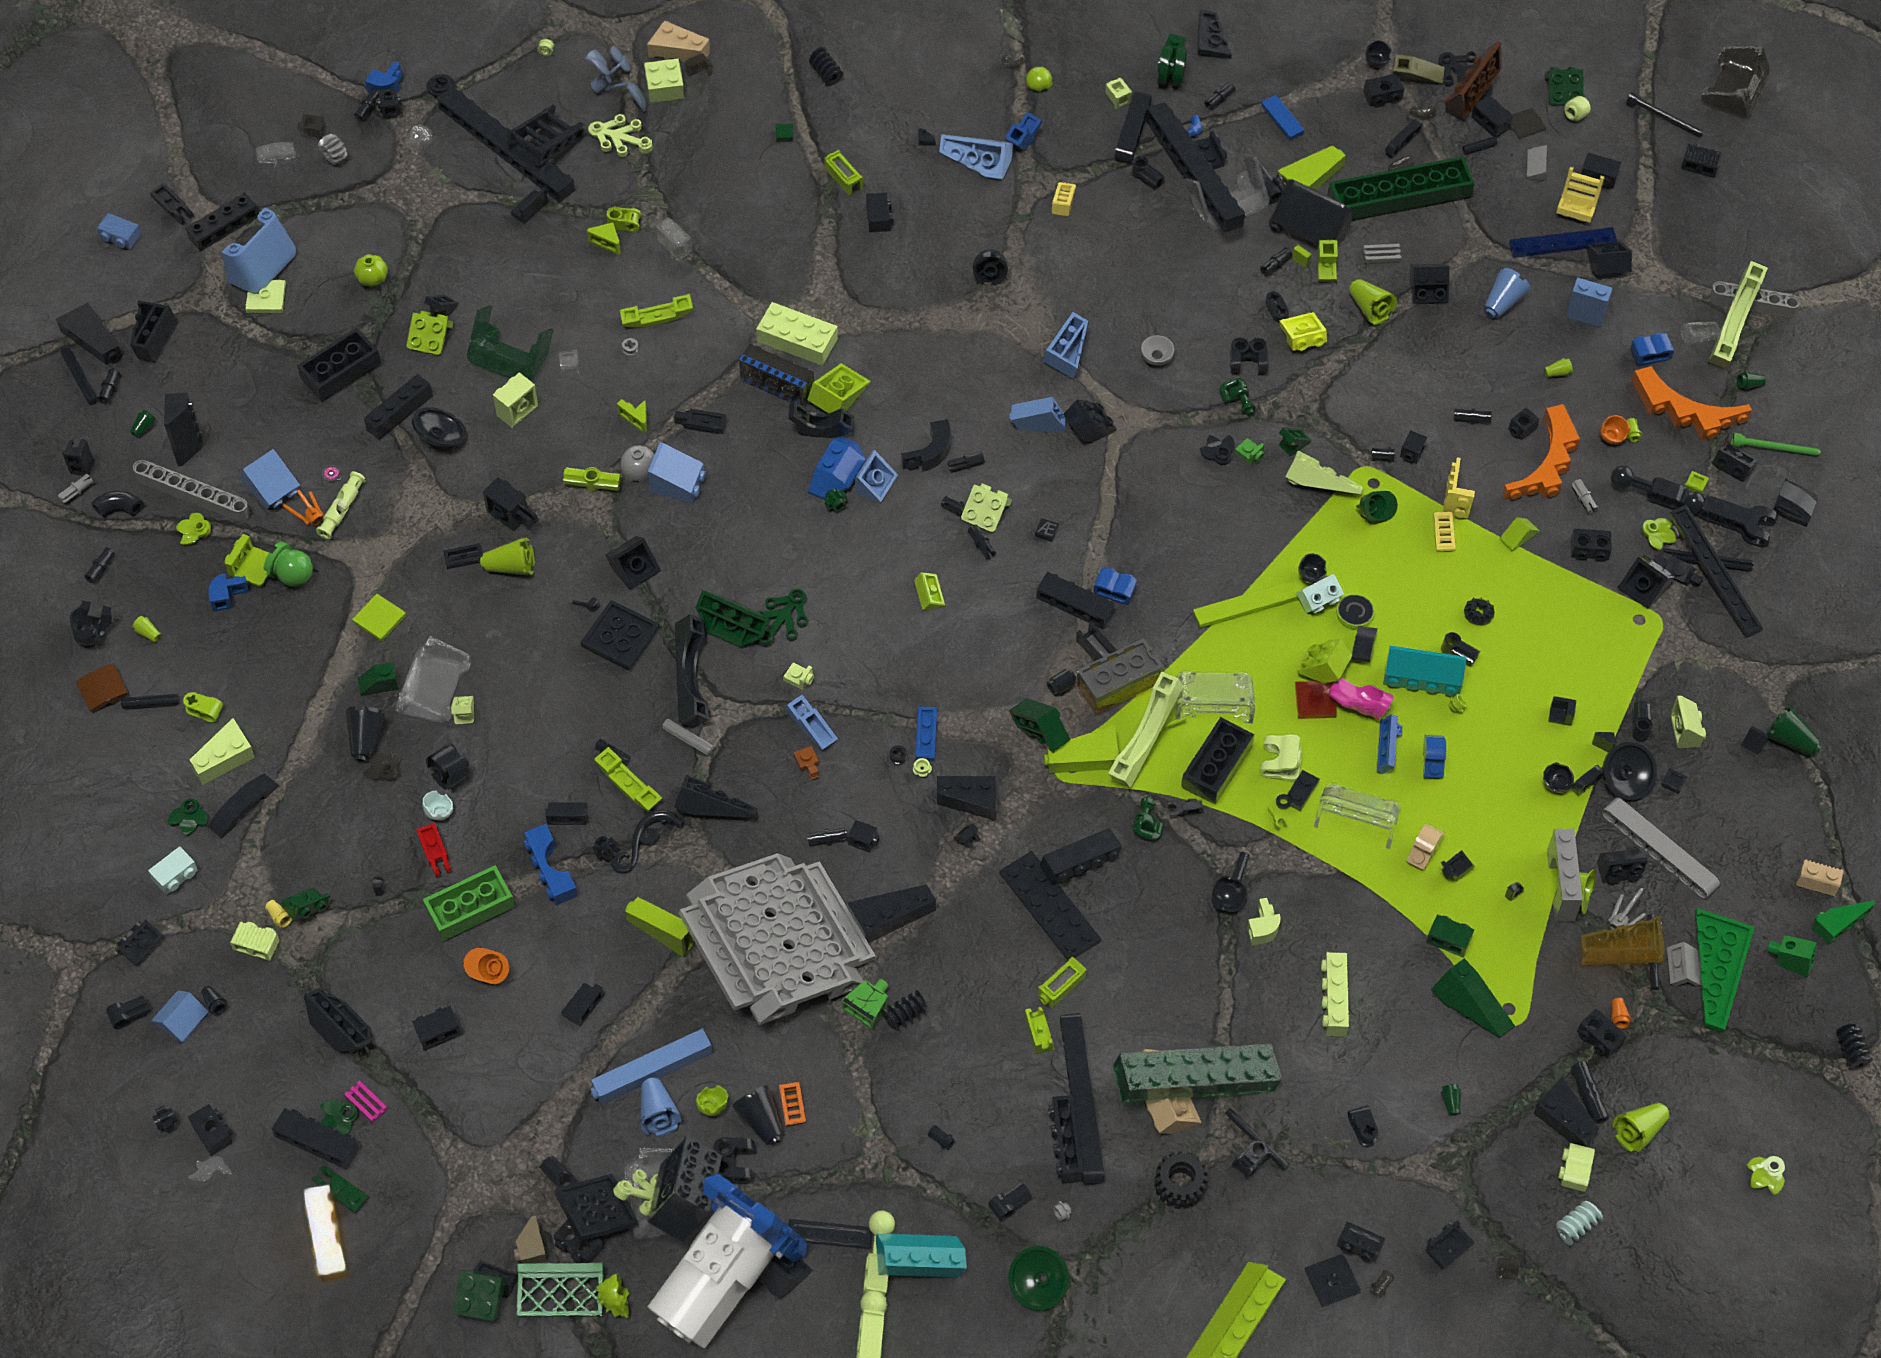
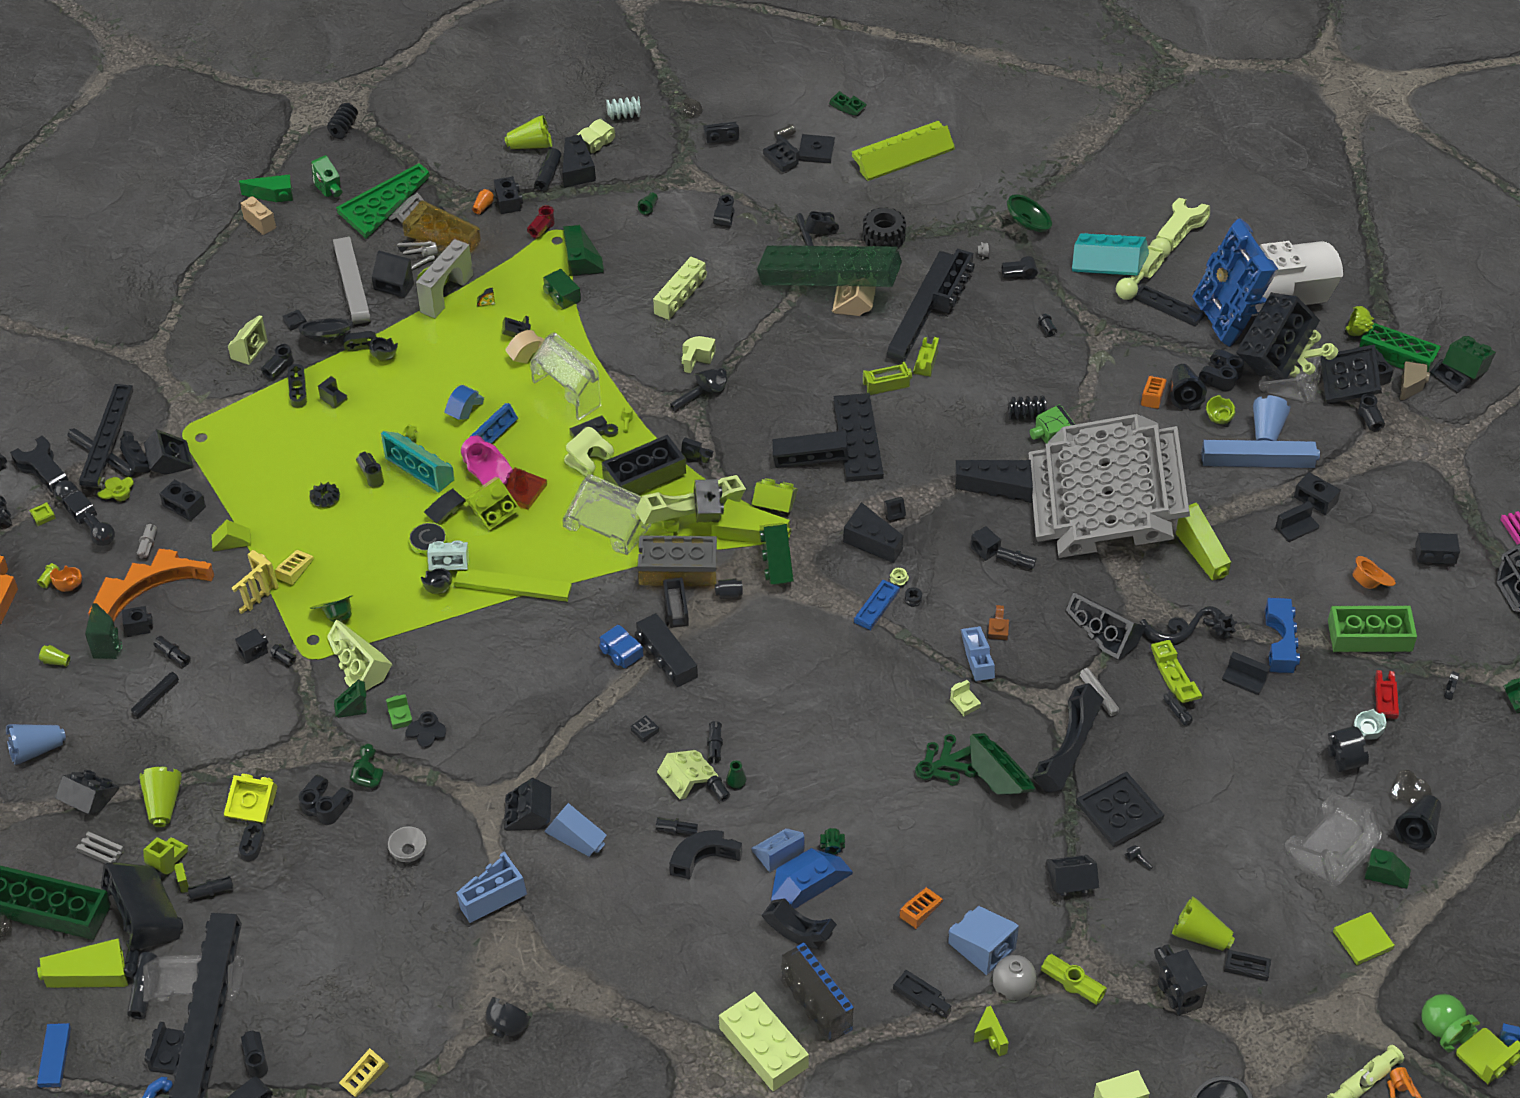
camera: 150 degrees left, 10 degrees down
yellowish green slope [451,696,474,724] -> none
lime slope [807,363,871,413] -> none
lime slope [914,572,945,610] -> none
dark green piece [1133,796,1164,841] -> none
slope [1592,732,1616,752] -> none
black slope [1742,726,1769,754] -> none
lime plate [1747,1156,1785,1195] -> none
dark green cone [1766,705,1821,756] -> none
none -> clear green slope [85,603,122,659]
none -> black axle [131,672,179,717]
none -> black beam [288,364,307,408]
none -> dark red piece [527,205,555,239]
none -> brick [693,479,724,523]
none -> dark green cone [726,760,747,789]
none -> lime slope [752,478,798,513]
none -> orange slope [899,887,943,929]
none -> black brick [1294,472,1341,515]

